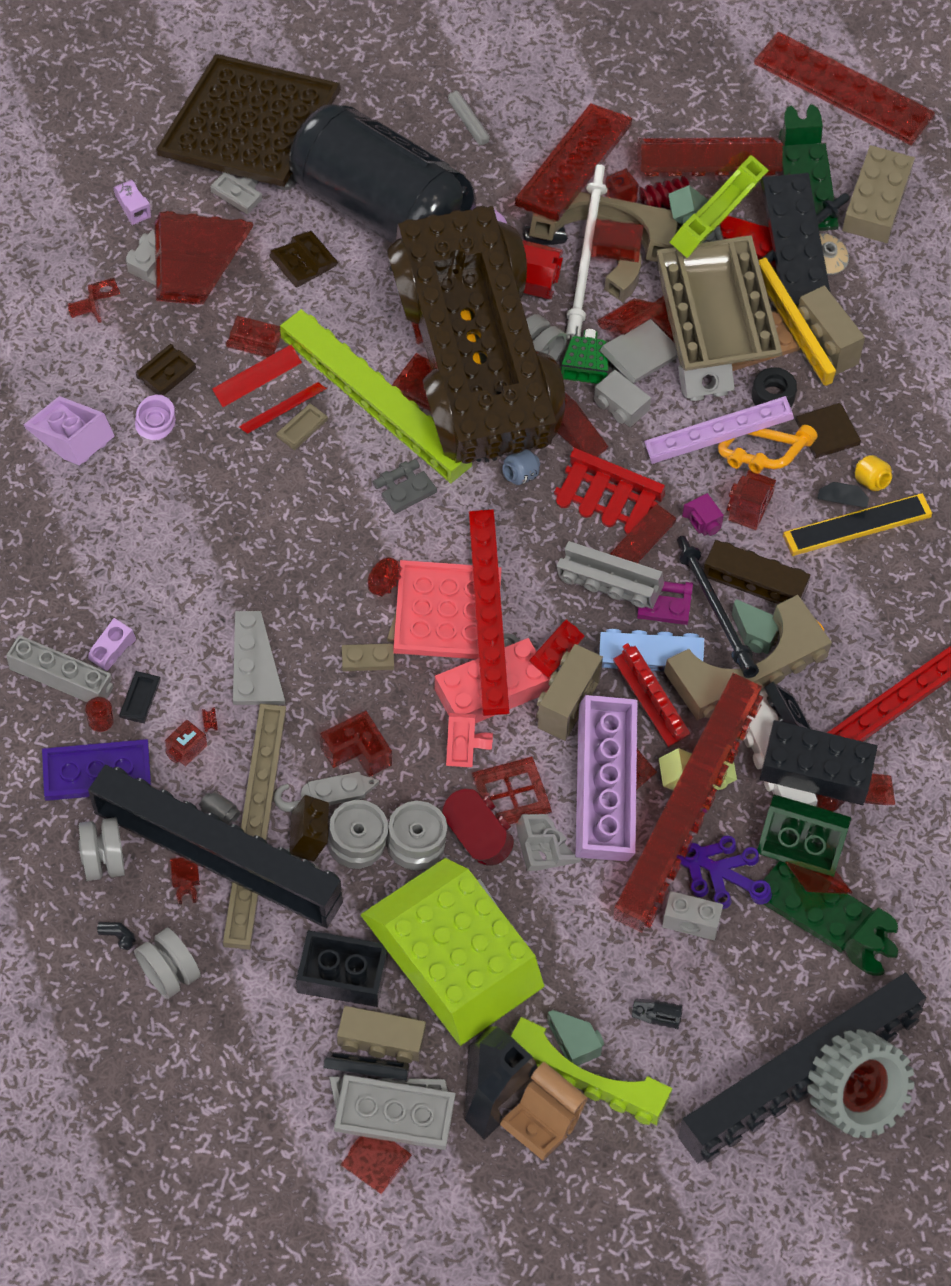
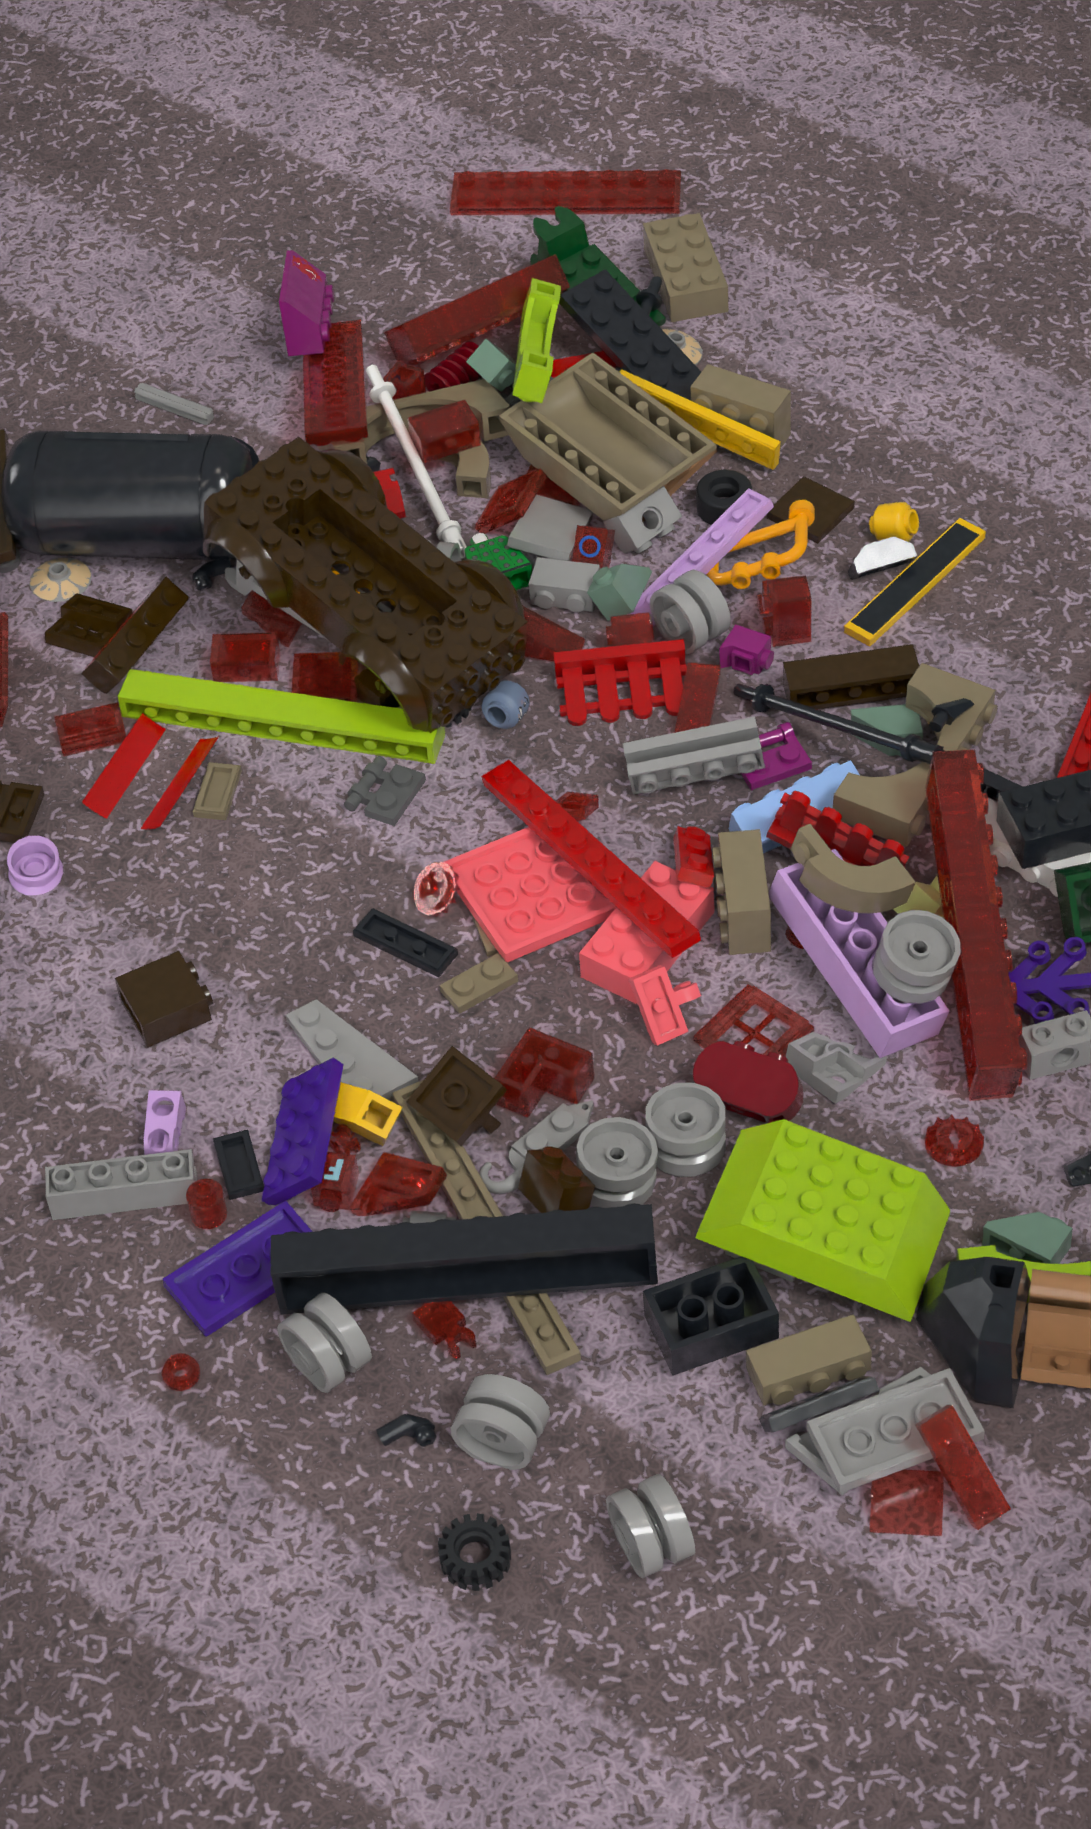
camera: 25 degrees left, 10 degrees down
none -> tan dish [29,557,91,602]
none -> dark brown brick [81,577,190,694]
none -> dark brown brick [115,951,213,1048]
none -> clear red plate [162,1353,201,1391]
none -> clear red brick [210,632,280,682]
none -> dark purple plate [262,1057,344,1206]
none -> magenta slope [279,250,335,356]
none -> yellow slope [333,1082,402,1146]
none -> clear red wing [349,1152,447,1216]
none -> black tile [353,908,458,977]
none -> dark brown bracket [406,1046,507,1147]
none -> black tyre [438,1513,511,1591]
none -> clear red plate [555,791,599,821]
none -> clear red brick [572,525,615,568]
none -> sand green slope [587,564,652,621]
none -> clear red brick [606,612,655,646]
none -> light grey wheel [606,1474,695,1579]
none -> light grey wheel [650,569,731,654]
none -> dark tan arch [790,824,916,913]
none -> light grey wheel [873,910,961,1004]
none -> clear red plate [915,1404,1011,1530]
none -> clear red gear [925,1114,984,1167]
none -> black bar [929,698,974,732]

